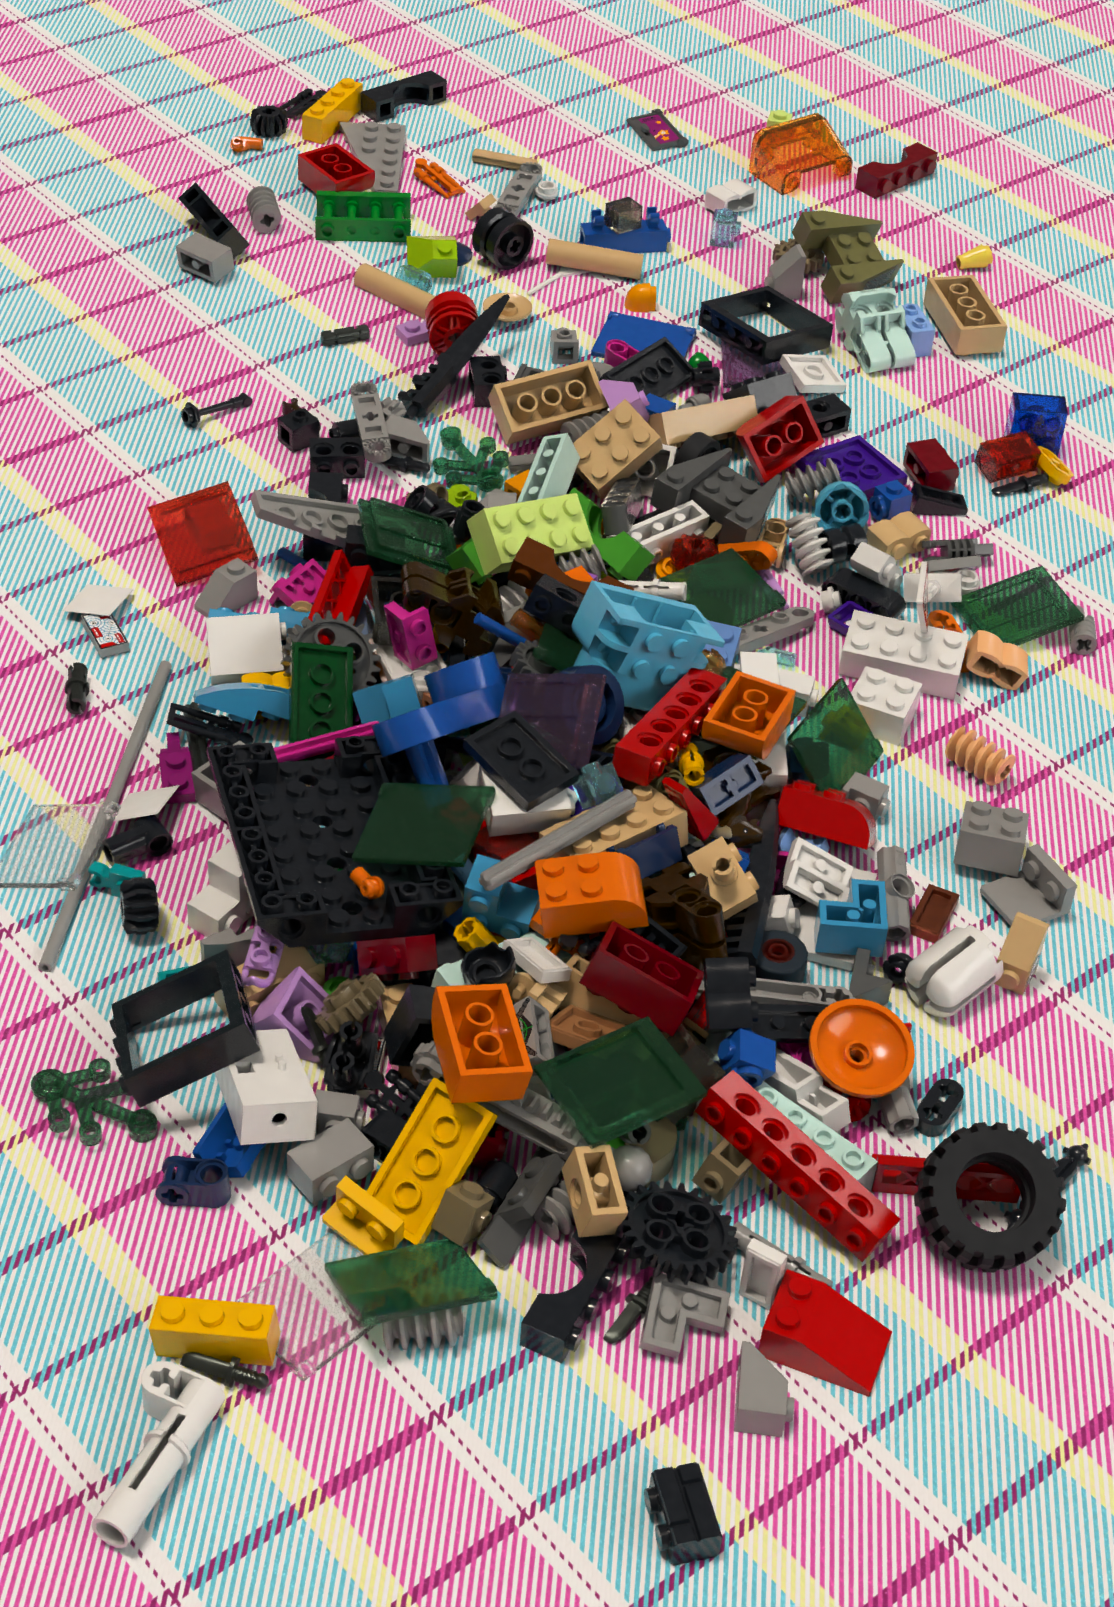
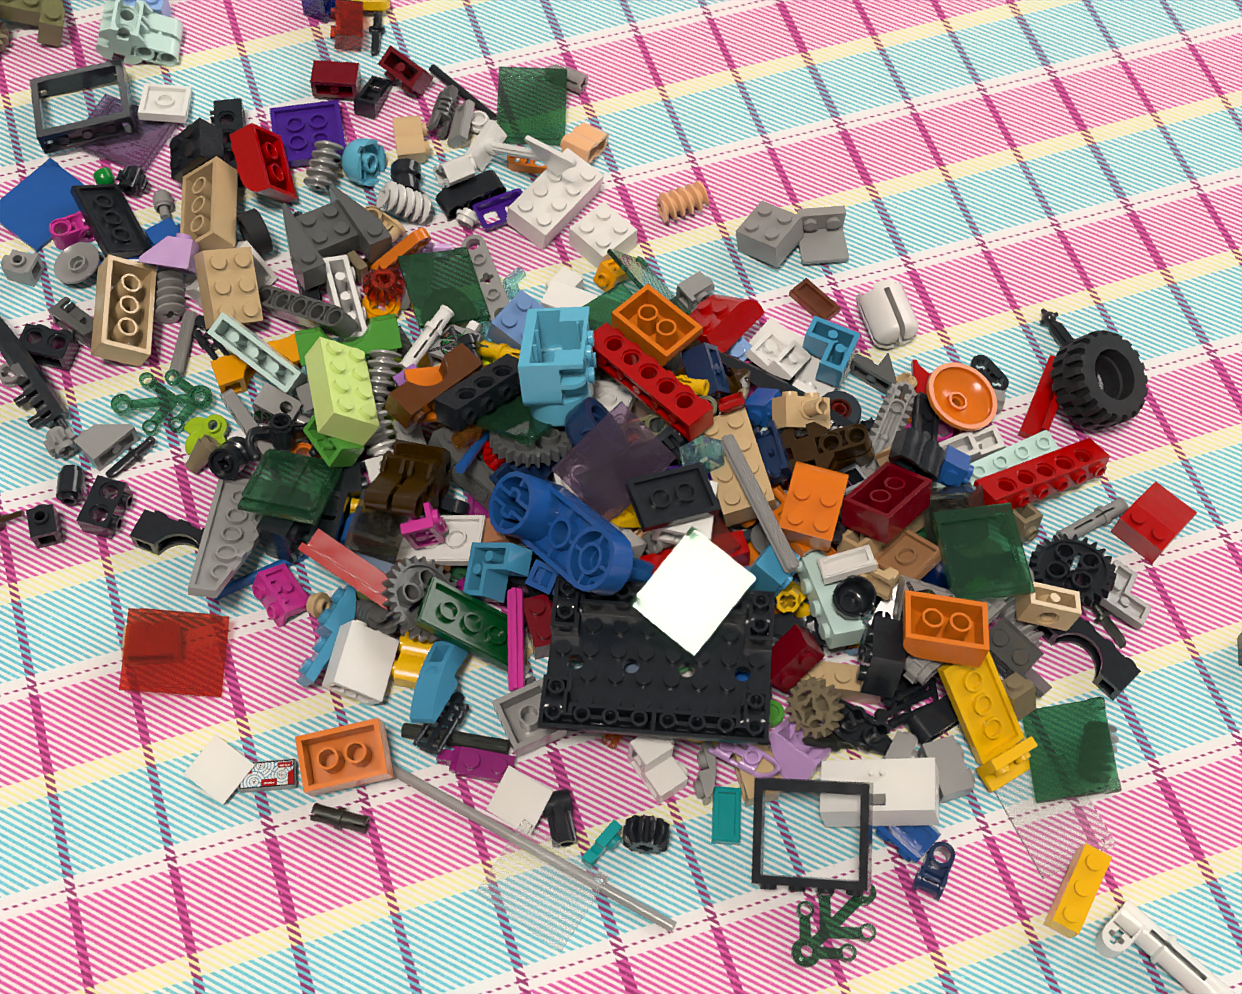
camera: 70 degrees left, 20 degrees up
pearl dark grey piece [180,1352,269,1389] -> none
light grey slope [194,557,258,618] -> none
light grey piece [350,381,392,463] -> none
orange arm [350,867,385,900] -> none
light grey slope [734,1341,795,1437] -> none
white tile [739,1238,787,1310] -> none
light grey slope [764,244,806,300] -> none
blue brick [869,480,913,521] -> none
light grey piece [877,845,915,942] -> none
black plate [882,953,913,985] -> none
tan slope [994,912,1049,996] -> none
none -> orange brick [295,718,394,796]
none -> dark red brick [378,45,434,96]
none -> black bar [429,64,498,121]

